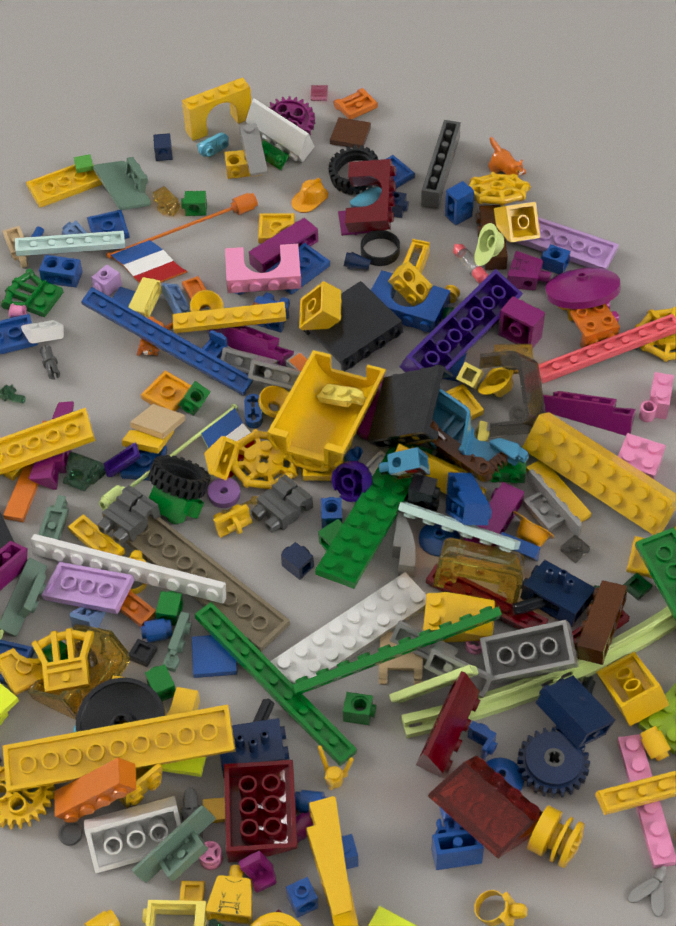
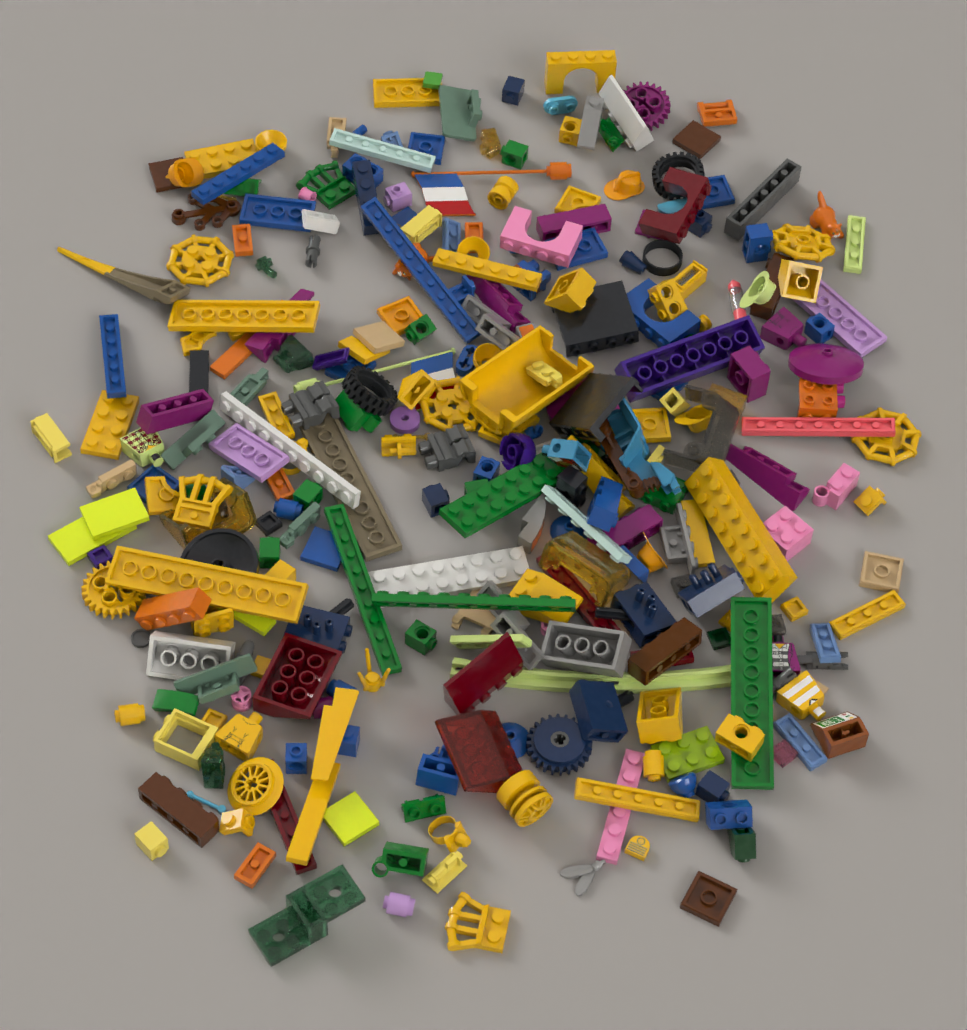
camera: 20 degrees right, 0 degrees up
magenta bracket [239,851,277,893] -> none
clear pink tile [310,85,328,101] -> none
blue bracket [467,721,498,760] -> none
none -> green slope [152,689,199,716]
none -> dark blue brick [351,160,380,236]
none -> green hinge [401,793,446,823]
none -> yellow wheel [487,176,519,210]
none -> piece [677,562,745,618]
none -> yellowish green tile [843,215,866,274]

